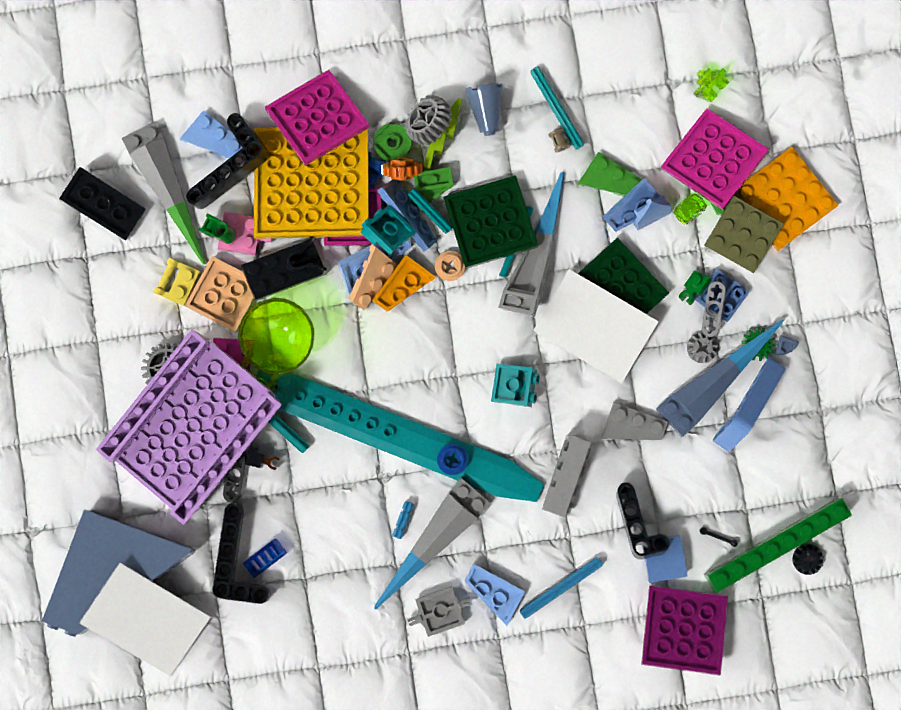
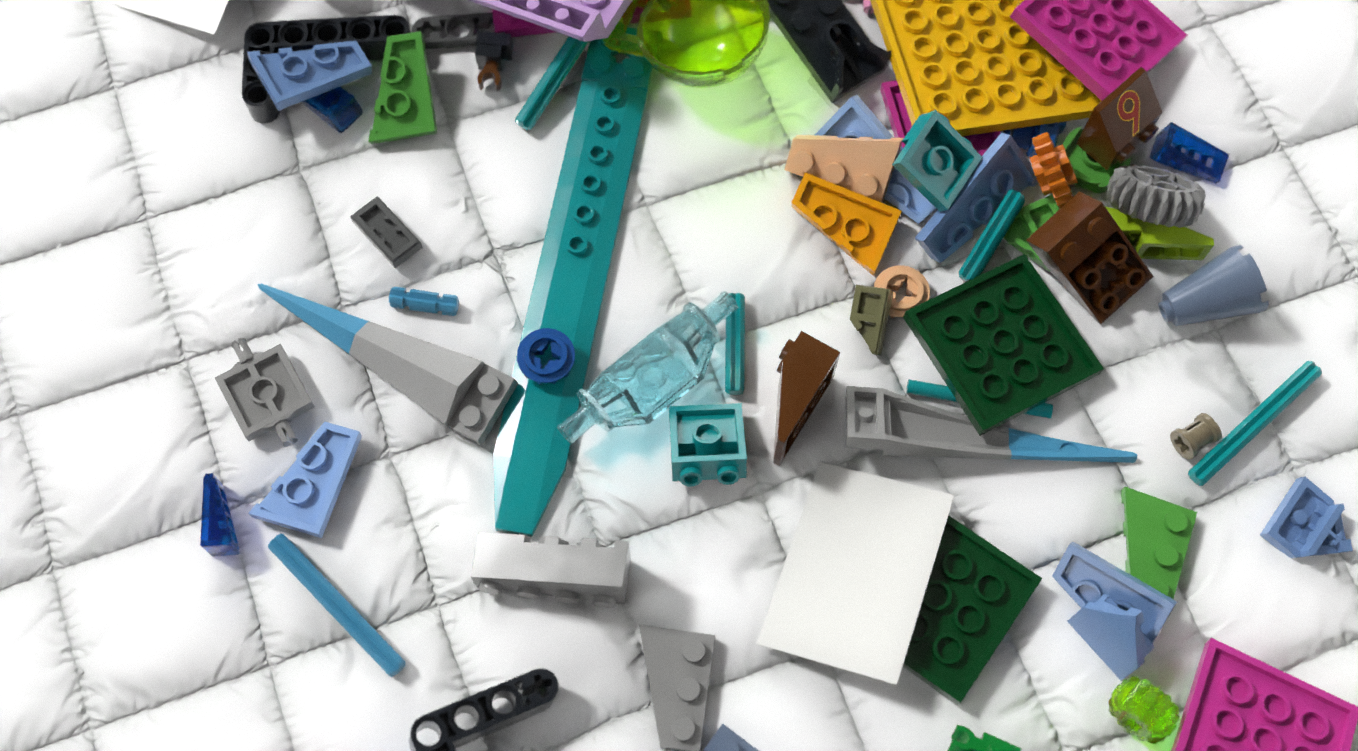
camera: 80 degrees right, 15 degrees down
none -> clear blue slope [200,473,240,556]
none -> medium blue wing [247,41,372,111]
none -> dark grey plate [350,196,423,269]
none -> bright green wing [368,31,438,144]
none -> clear light blue plate [557,291,738,444]
none -> teal axle [725,293,745,395]
none -> reddish brown slope [773,331,840,466]
none -> olive tile [850,284,893,356]
none -> reddish brown slope [1026,191,1154,324]
none -> reddish brown slope [1076,67,1163,170]
none -> clear blue slope [1149,122,1229,184]
none -> medium blue slope [1260,477,1353,558]

